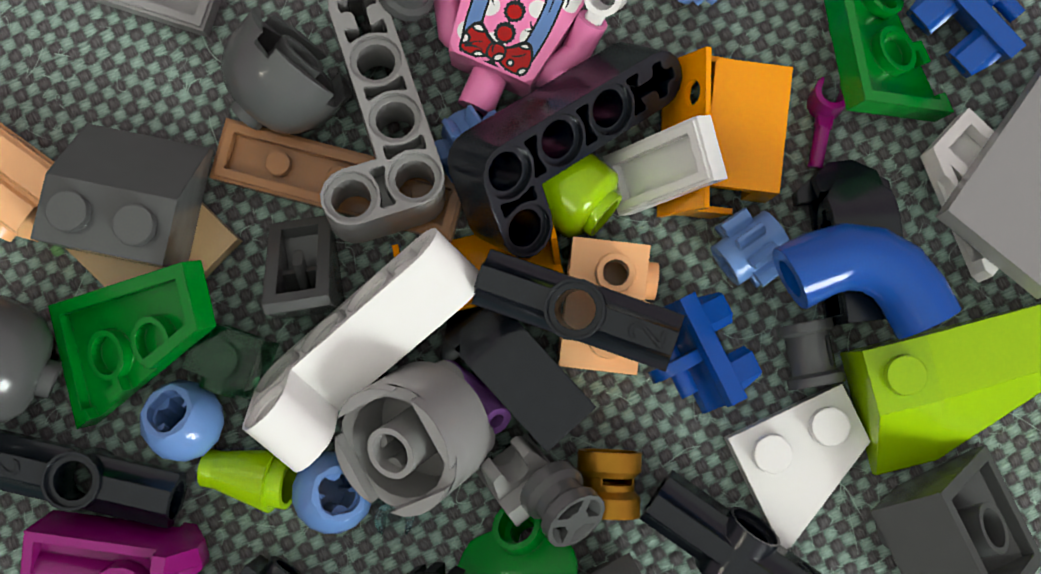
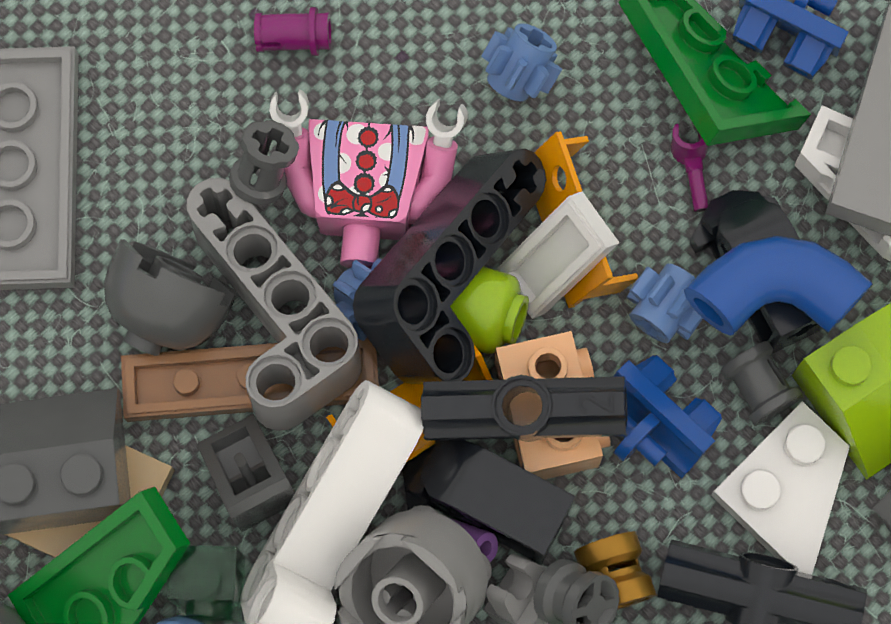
camera: 15 degrees left, 10 degrees down
light orange panel [710,58,793,203] -> none

